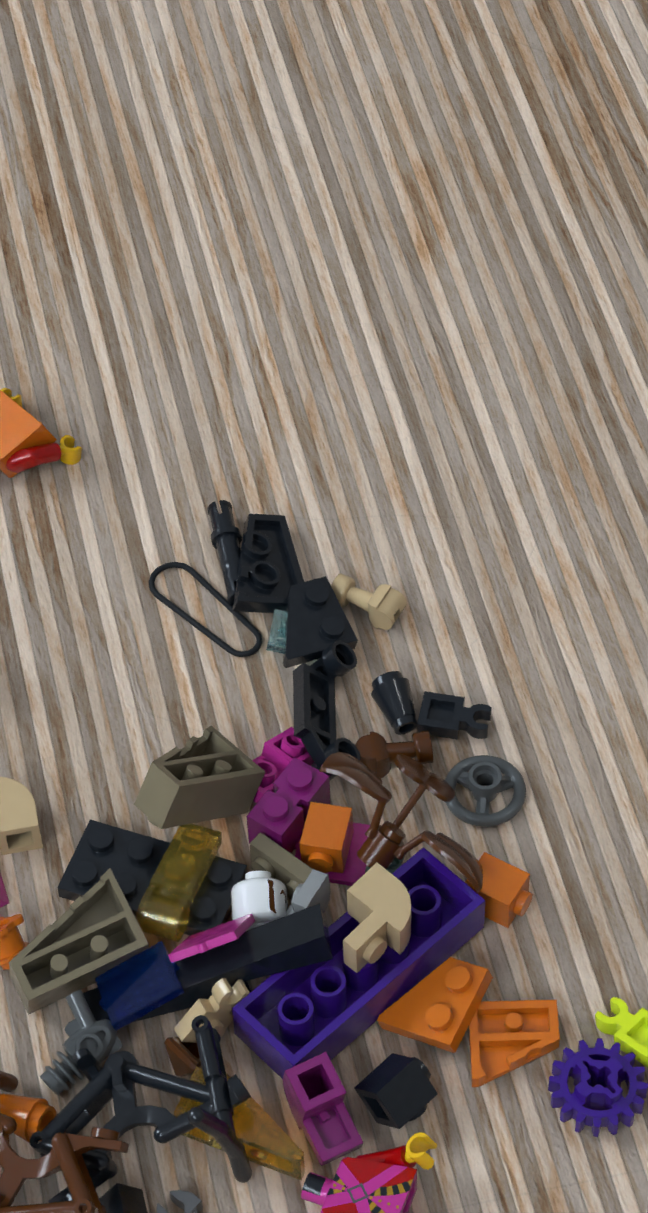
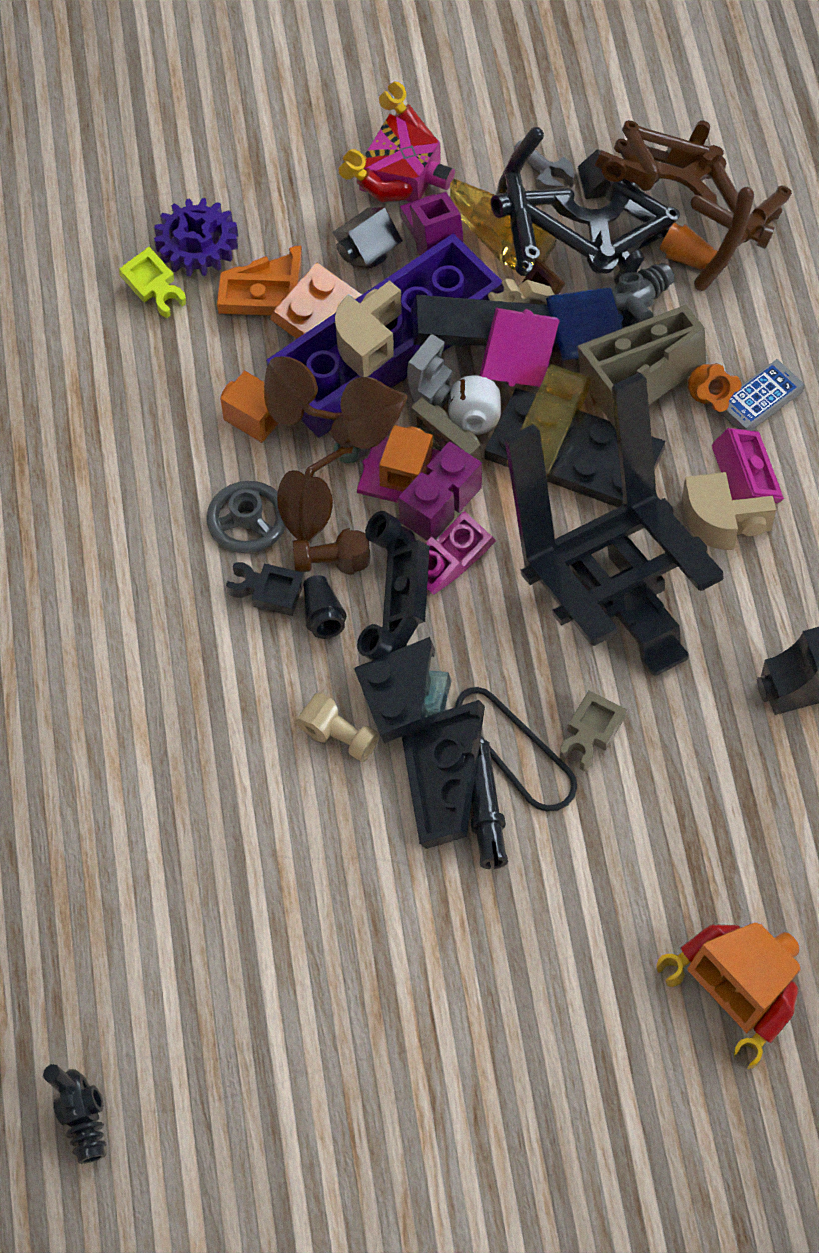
camera: 175 degrees left, 10 degrees up
dark tan wedge [134,726,265,829] -> none
none -> black piece [43,1064,106,1164]
none -> black piece [505,373,724,676]
none -> dark tan plate [560,690,627,771]

